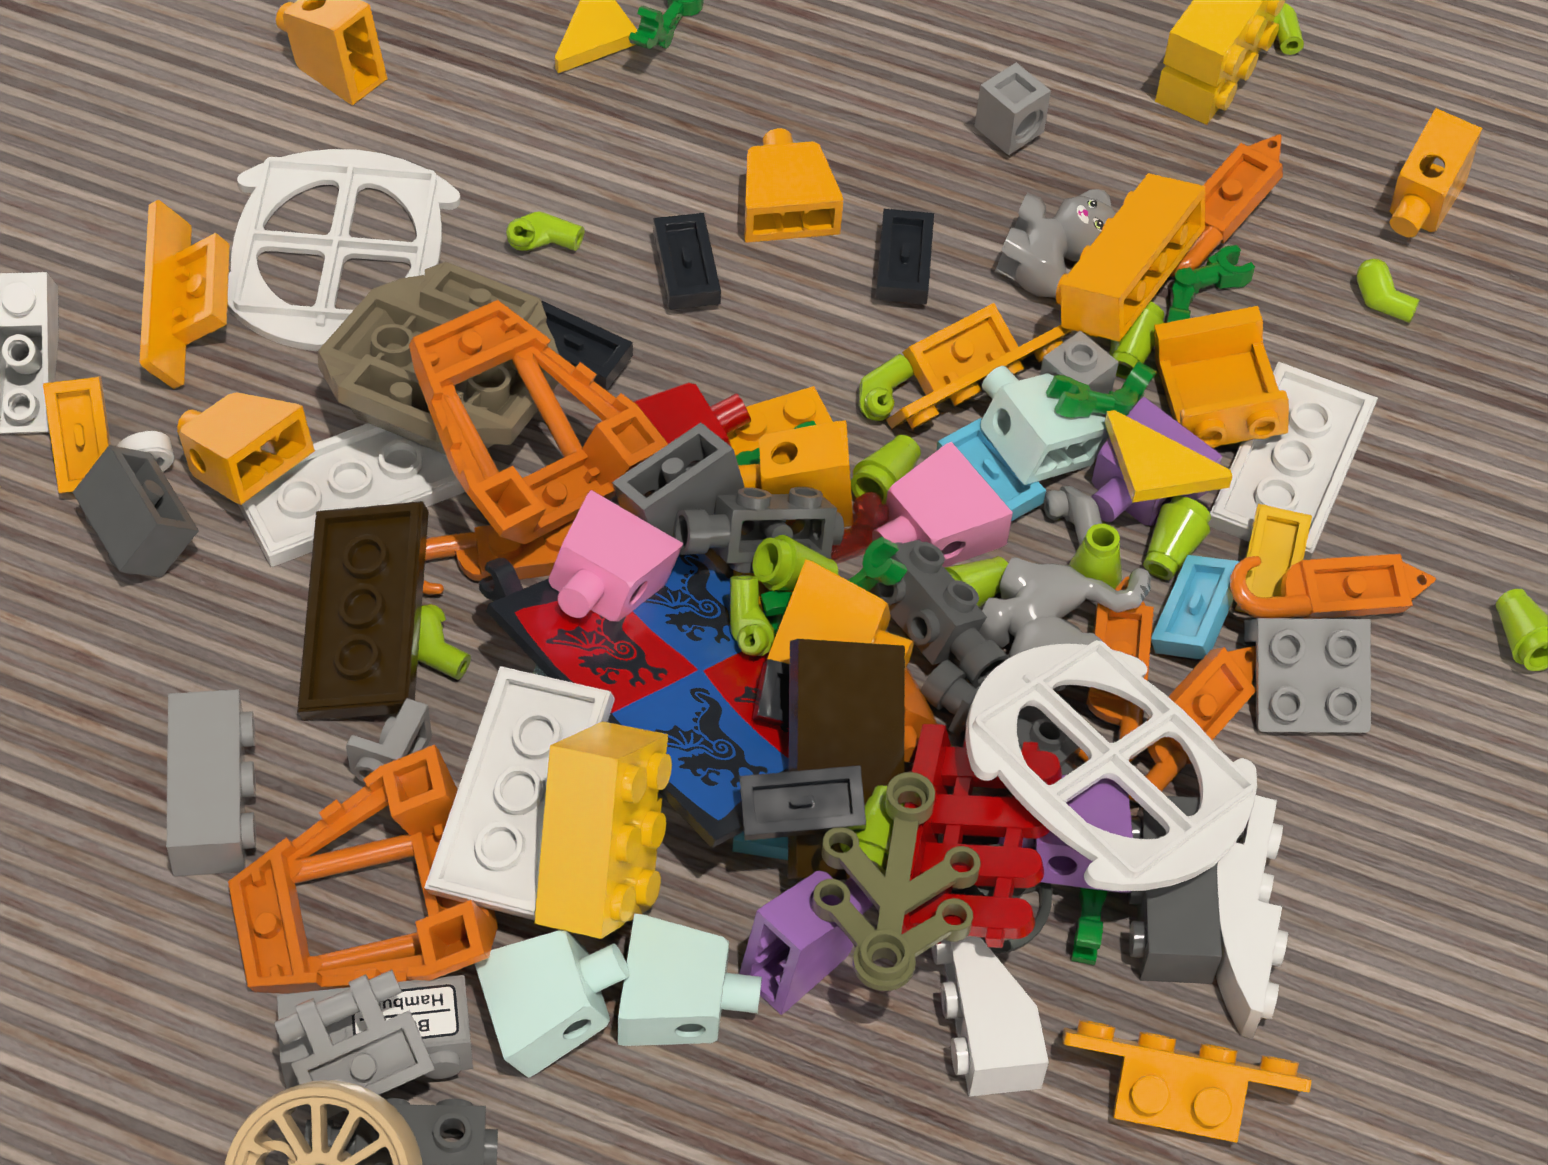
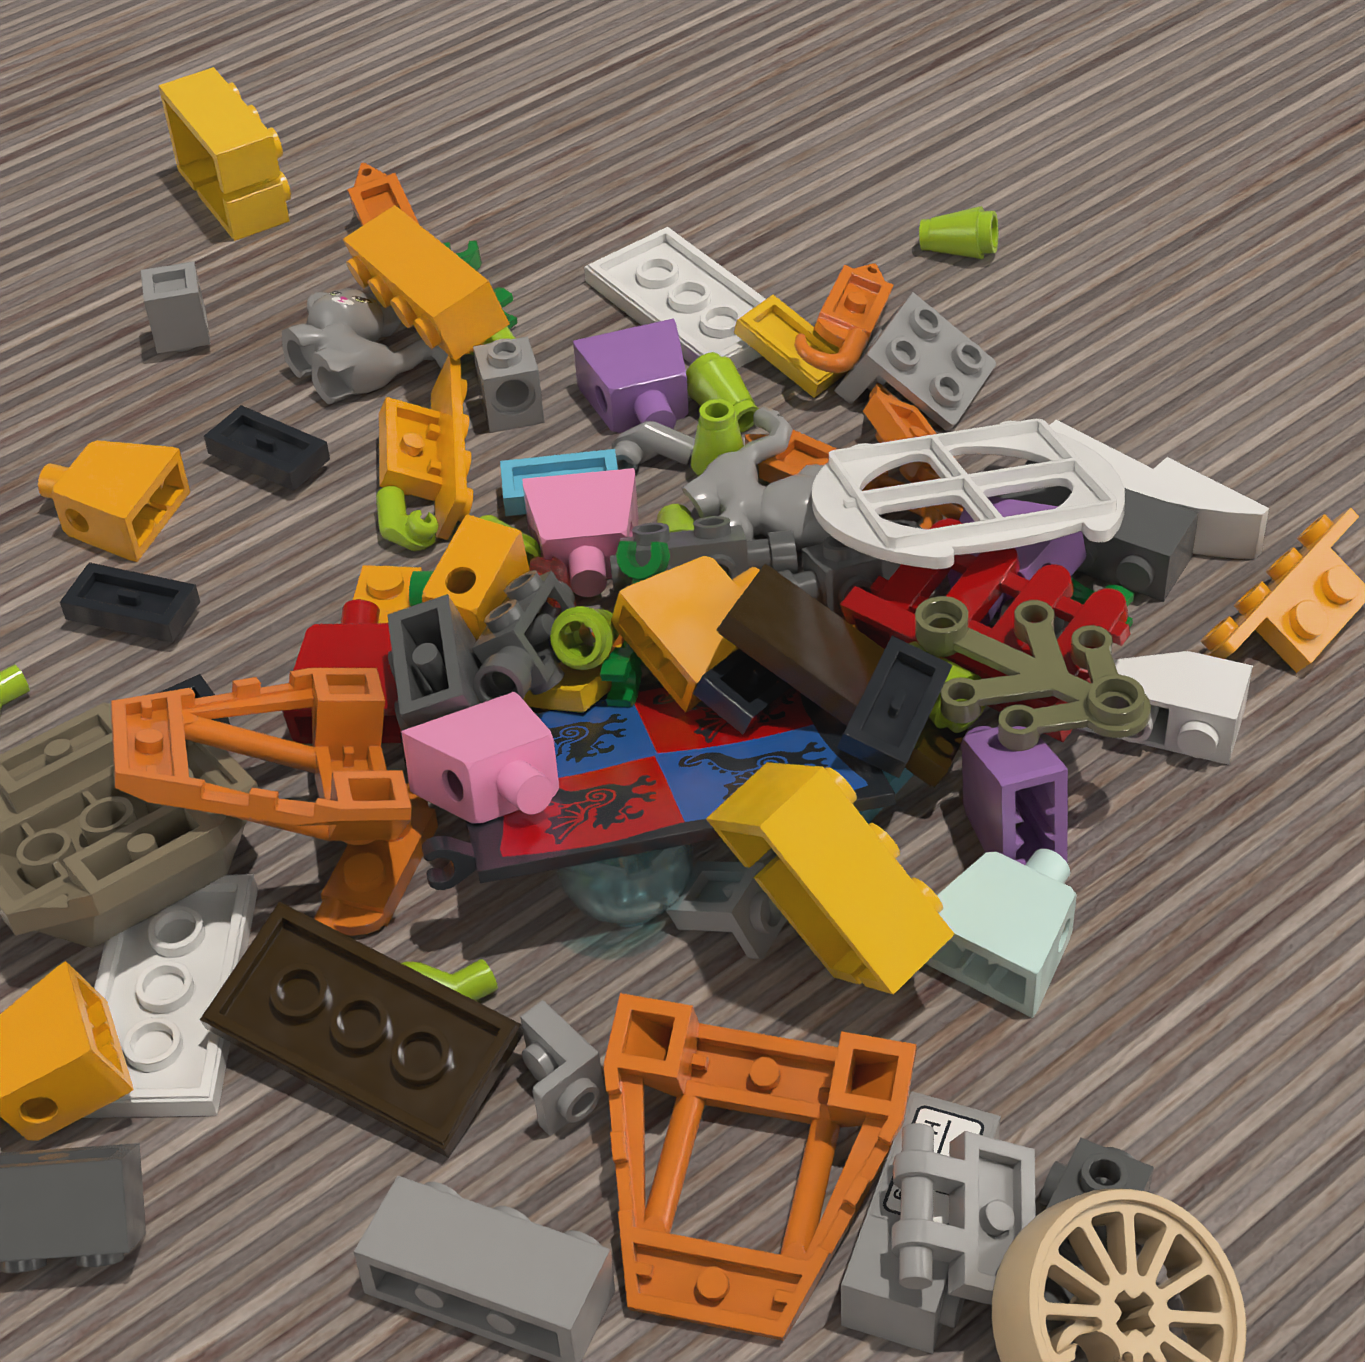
camera: 55 degrees left, 10 degrees down
white tile [424,666,615,920] -> none
light aqua torso [475,930,630,1078] -> none
lime arm [730,575,775,656] -> none
light aqua torso [981,366,1109,485] -> none
green piece [1045,361,1157,418] -> none
yellow tile [1105,410,1233,503] -> none
medium azure plate [1151,555,1239,659] -> none
light orange panel [1154,306,1289,448] -> none
lime arm [1357,259,1420,323] -> none
light orange torso [1389,108,1482,237] -> none

